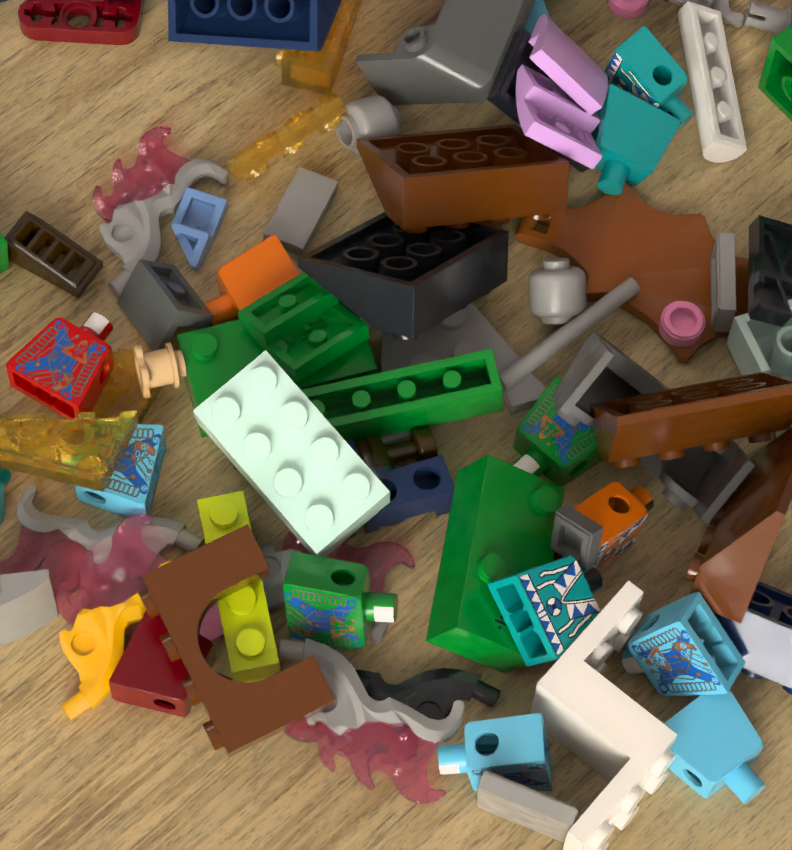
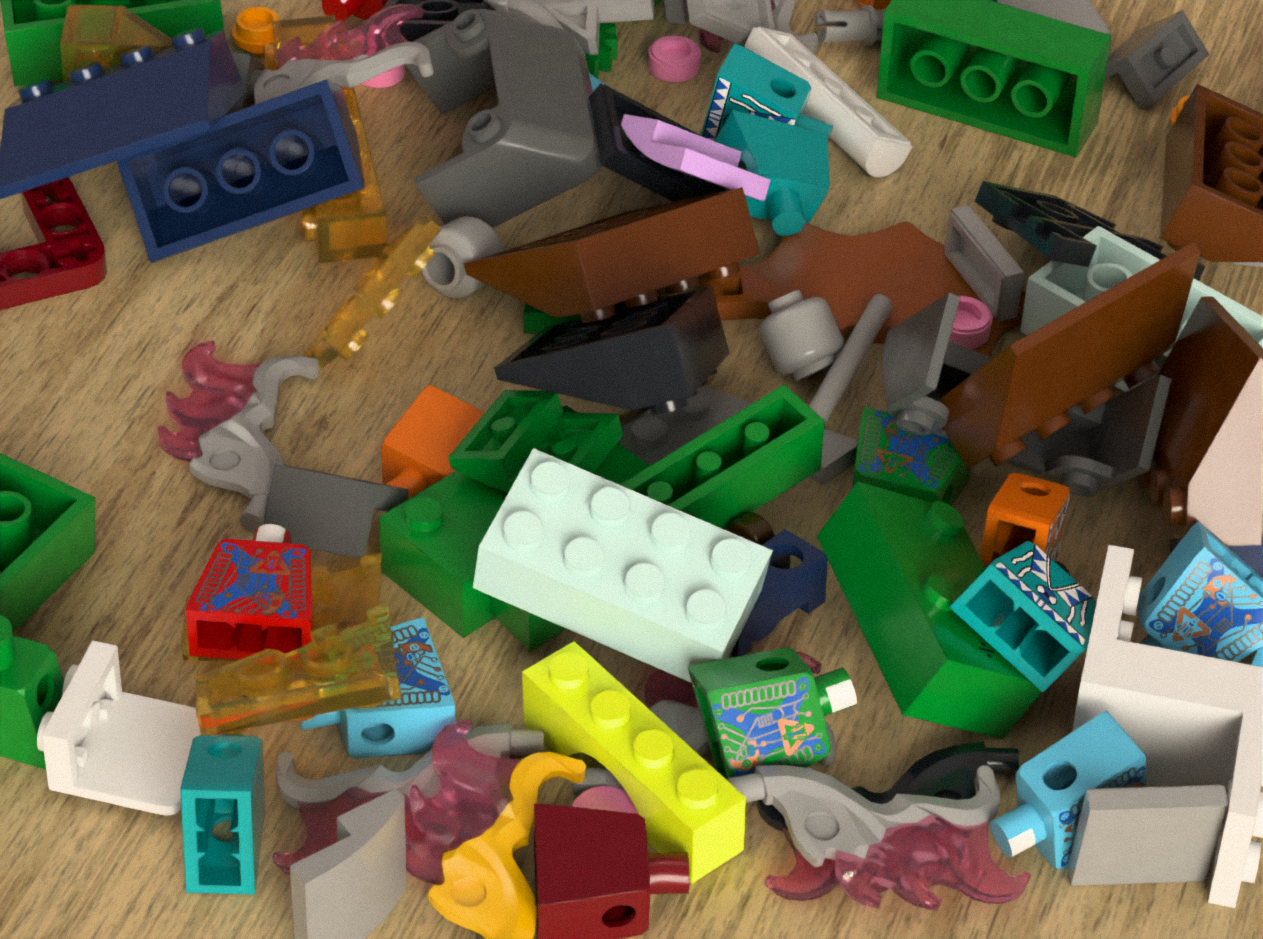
camera: 25 degrees left, 20 degrees down
dark brown slope [5,211,103,298] -> none
tan brick [133,343,186,399] -> none
reddish brown arch [138,524,336,757] -> none
medium blue slope [171,187,229,271] -> none
light grey tile [263,167,338,256] -> none
lavender slope [528,13,608,116] -> none
dark grey tile [550,504,603,571] -> none

